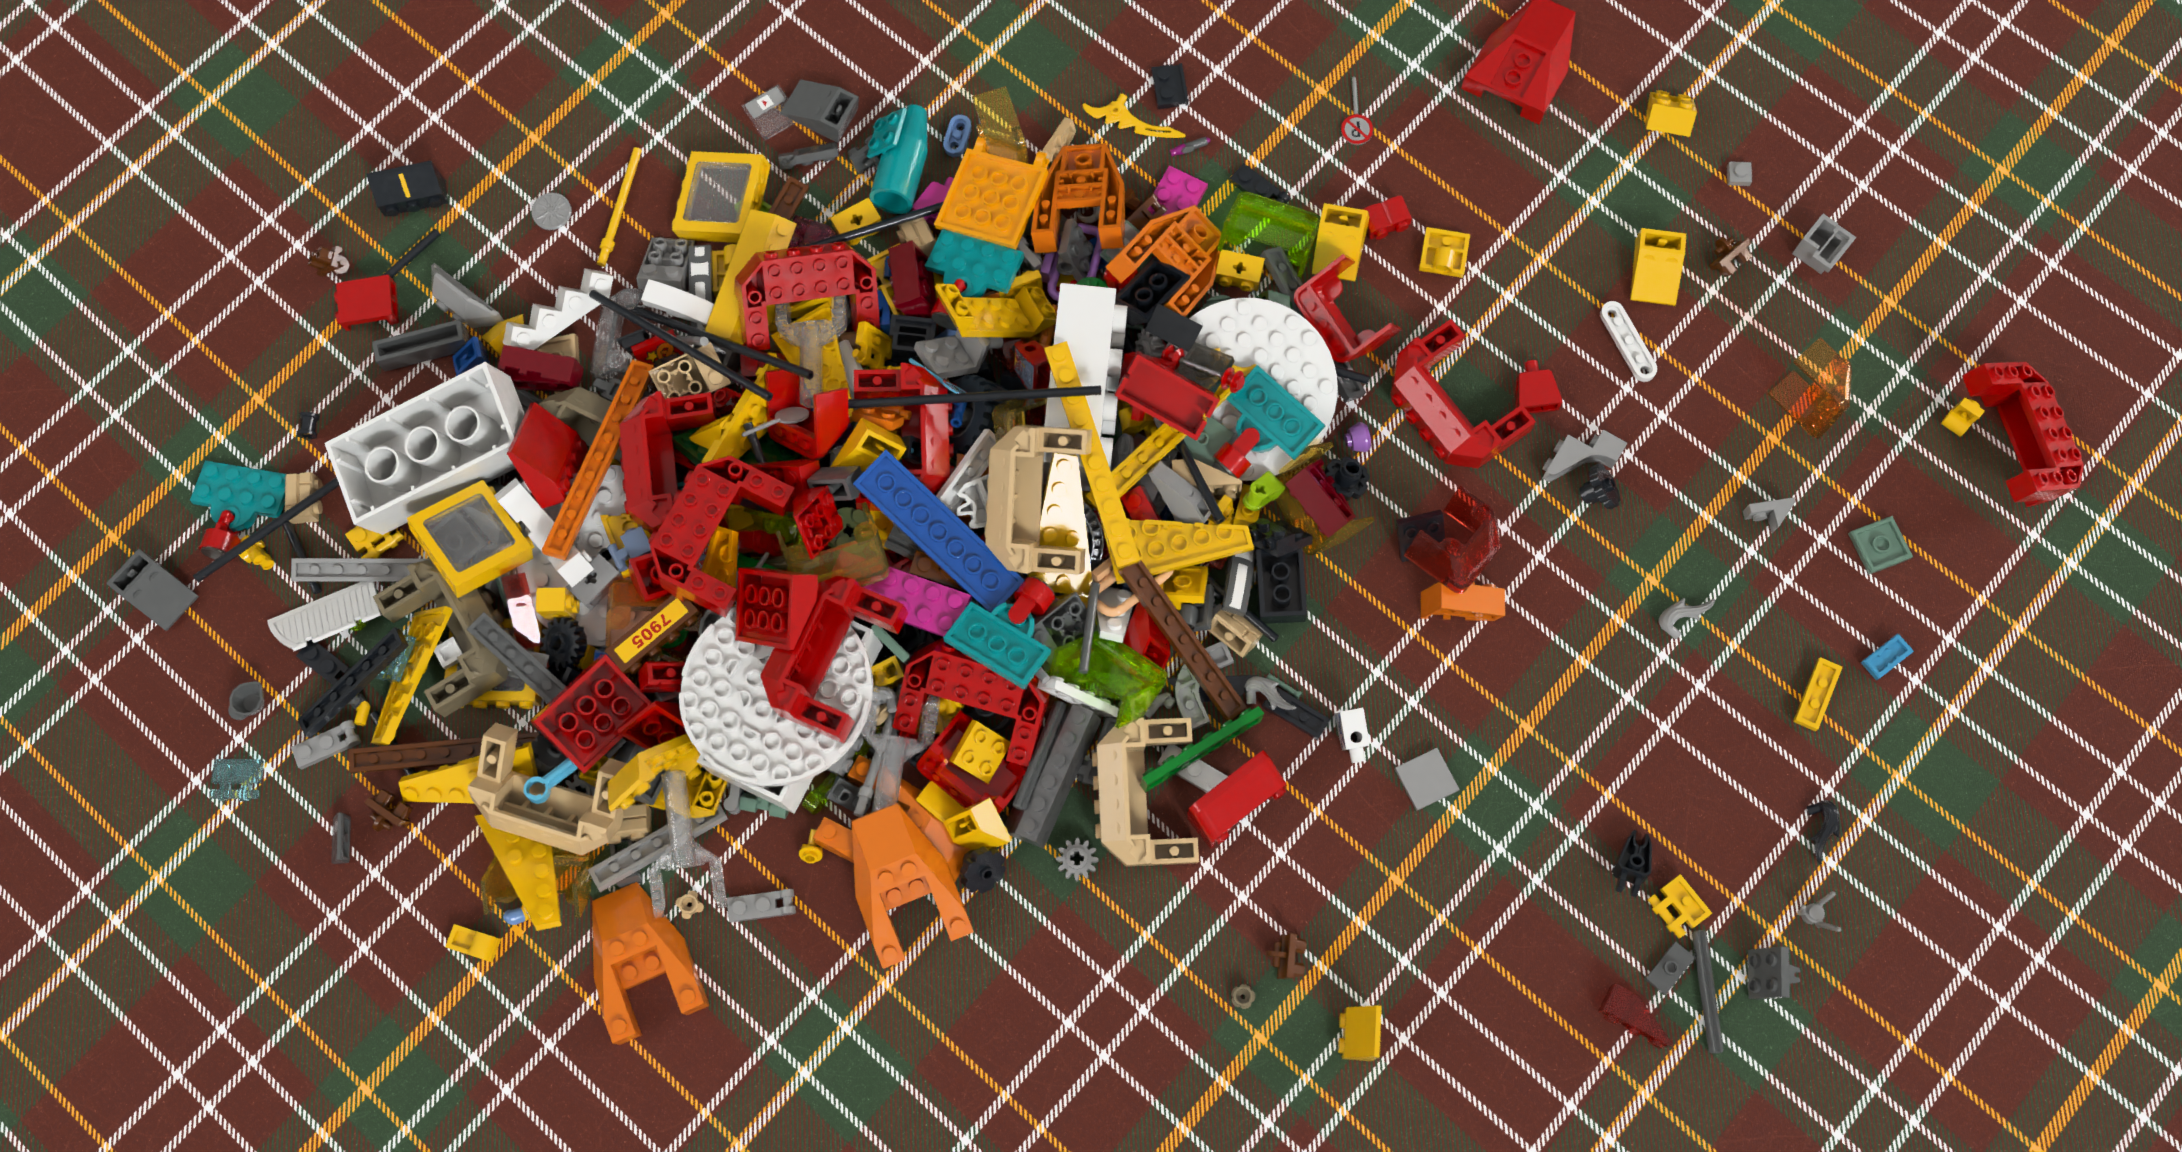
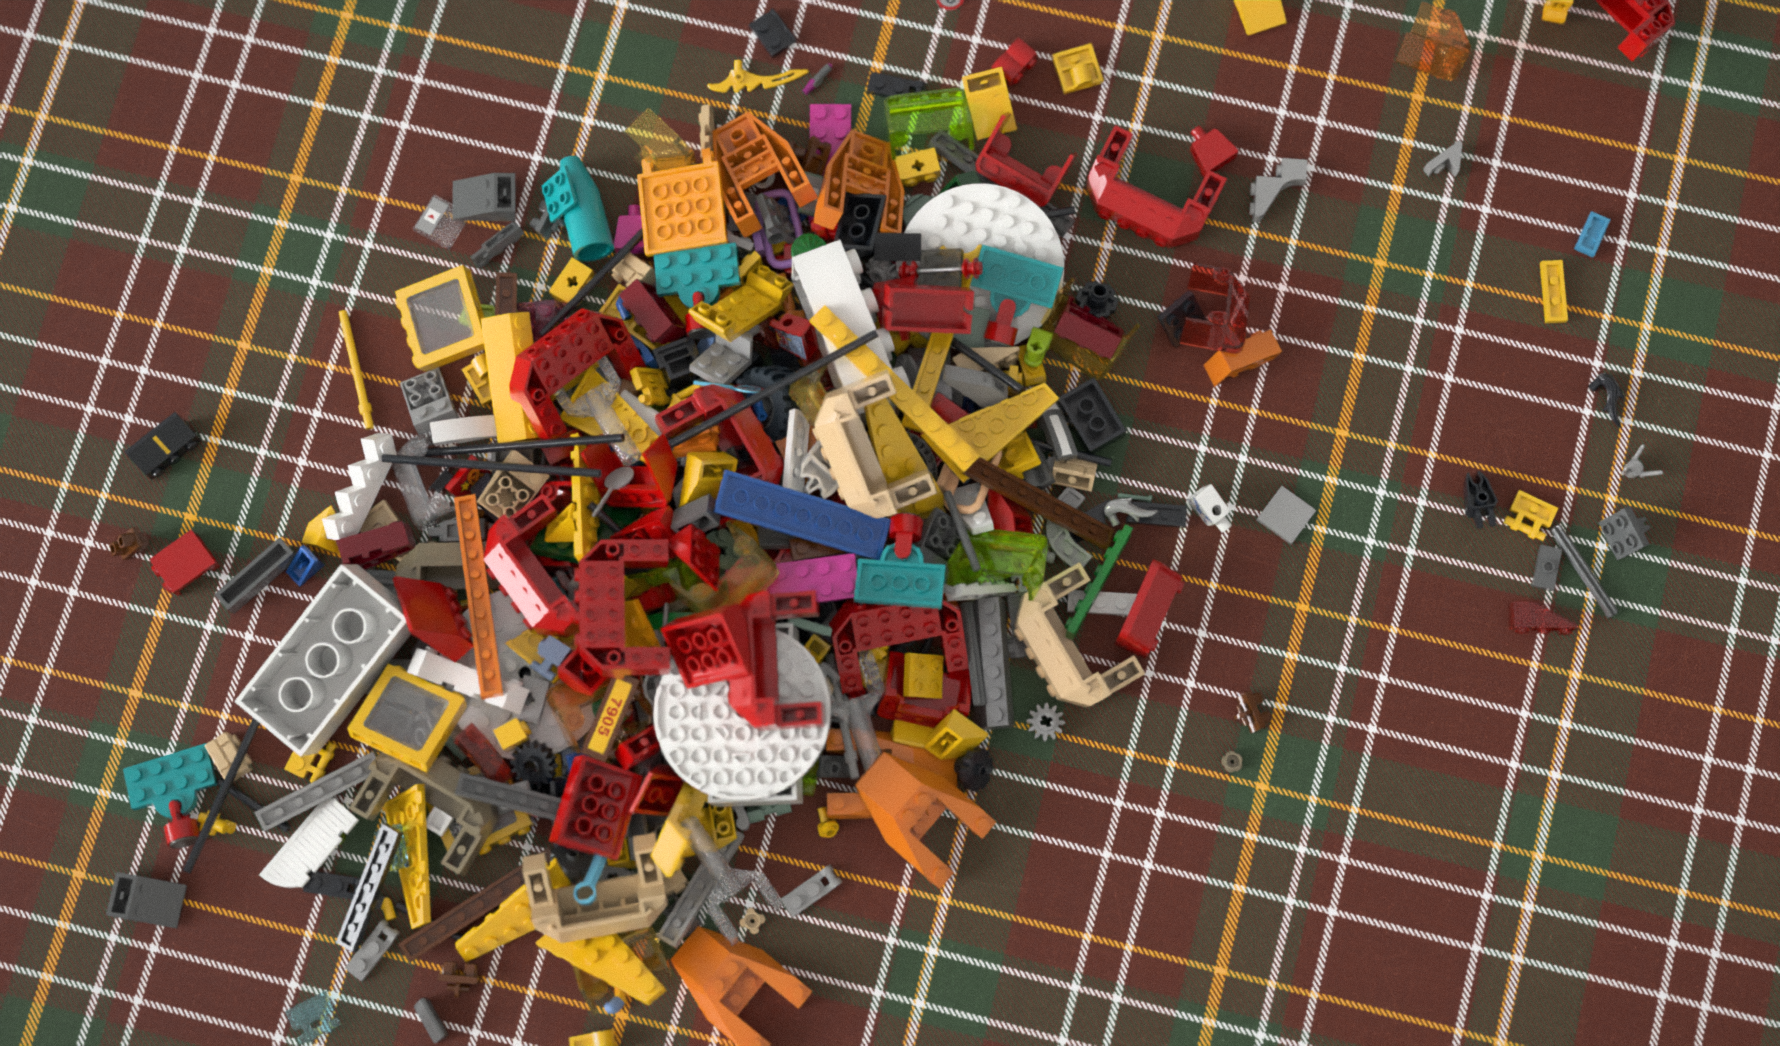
camera: 30 degrees left, 5 degrees up
dark grey piece [228,681,265,720] -> none
black bush [296,412,320,440] -> none
black bar [383,228,441,278] -> none
light grey wedge [431,263,504,328] -> none
light grey wheel [531,193,571,230] -> none
light grey bar [676,335,709,346] -> none
slope [689,245,714,330] -> none
medium blue plate [943,115,972,157] -> none
black plate [1247,518,1313,558] -> none
yellow slope [1338,1005,1382,1061] -> none
medium lavender cone [1344,422,1371,452] -> none
black plant [1579,463,1621,510] -> none
white plate [1600,301,1657,382] -> none
light grey piece [1658,598,1715,639] -> none
sand green tile [1848,516,1913,575] -> none

